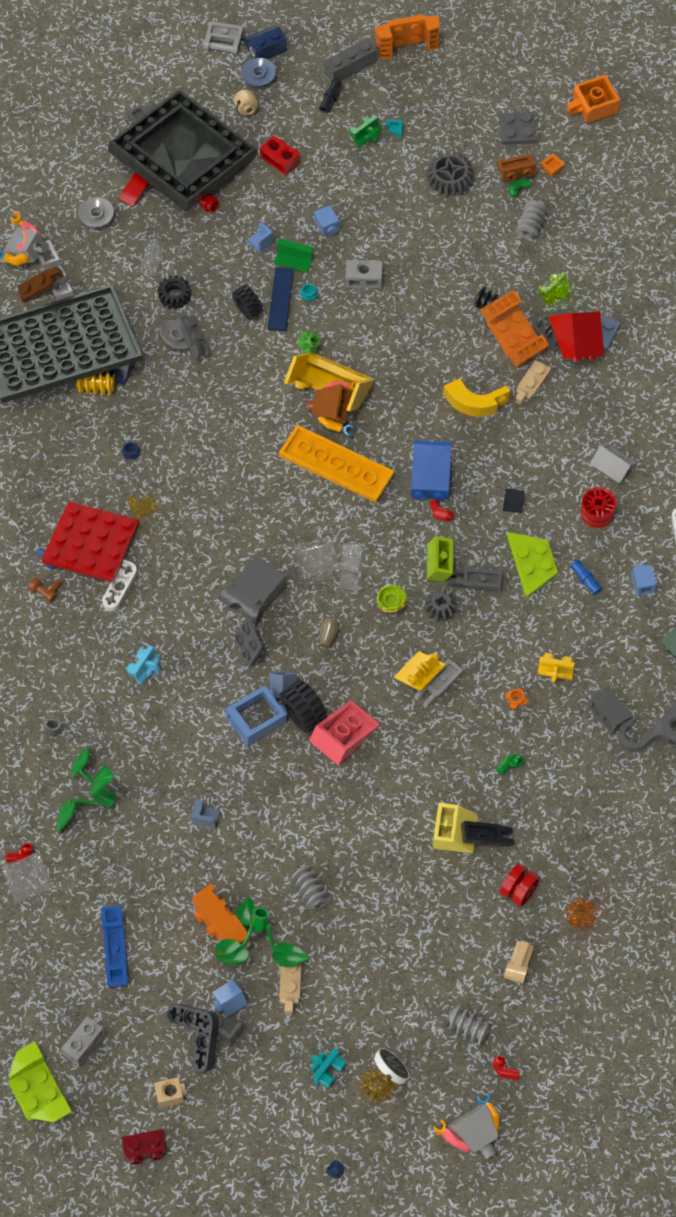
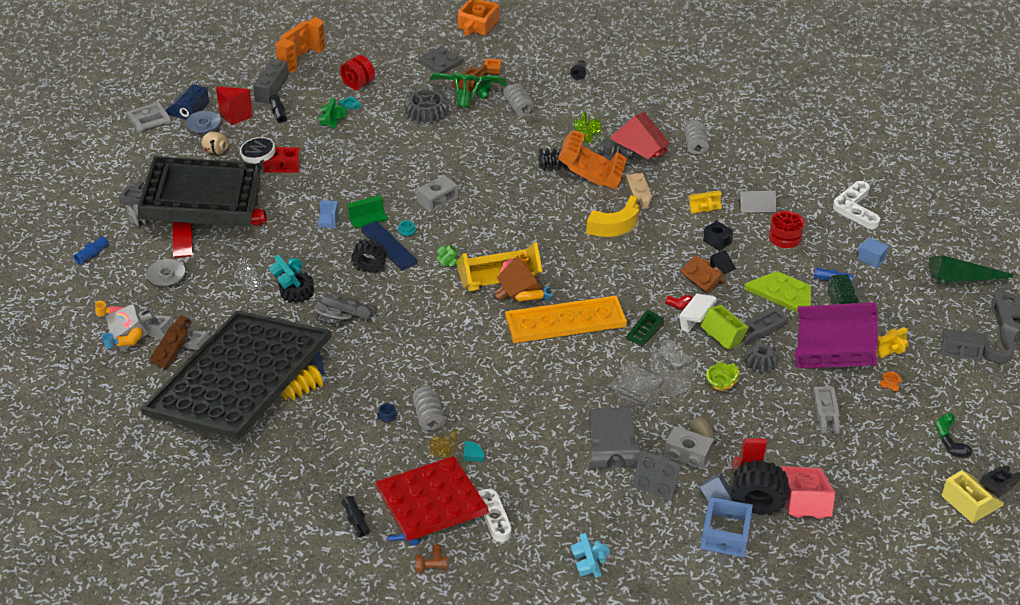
camera: 45 degrees left, 20 degrees down
medium blue brick [314,205,340,237] -> none
yellow hinge [394,651,446,691] -> none
blue slope [411,441,451,501] -> none
none -> blue pin [73,236,109,265]
none -> red slope [216,86,253,126]
none -> tile [240,137,275,164]
none -> teal hips [269,254,303,289]
none -> red wheel [340,55,375,91]
none -> black pin [341,496,371,538]
none -> light grey piece [413,386,445,430]
none -> green plant [430,73,508,108]
none -> teal tile [463,440,484,462]
none -> black cone [570,60,586,80]
none -> dark green slope [626,309,664,347]
none -> light grey brick [664,426,714,469]
none -> white panel [679,293,717,332]
none -> dark orange bracket [680,255,725,293]
none -> light grey piece [684,119,709,154]
none -> yellow hips [689,190,722,213]
none -> black brick [703,220,733,252]
none -> red slope [731,438,767,470]
none -> magenta panel [794,302,878,368]
none -> clear green brick [827,274,859,305]
none -> black arm [941,435,972,457]

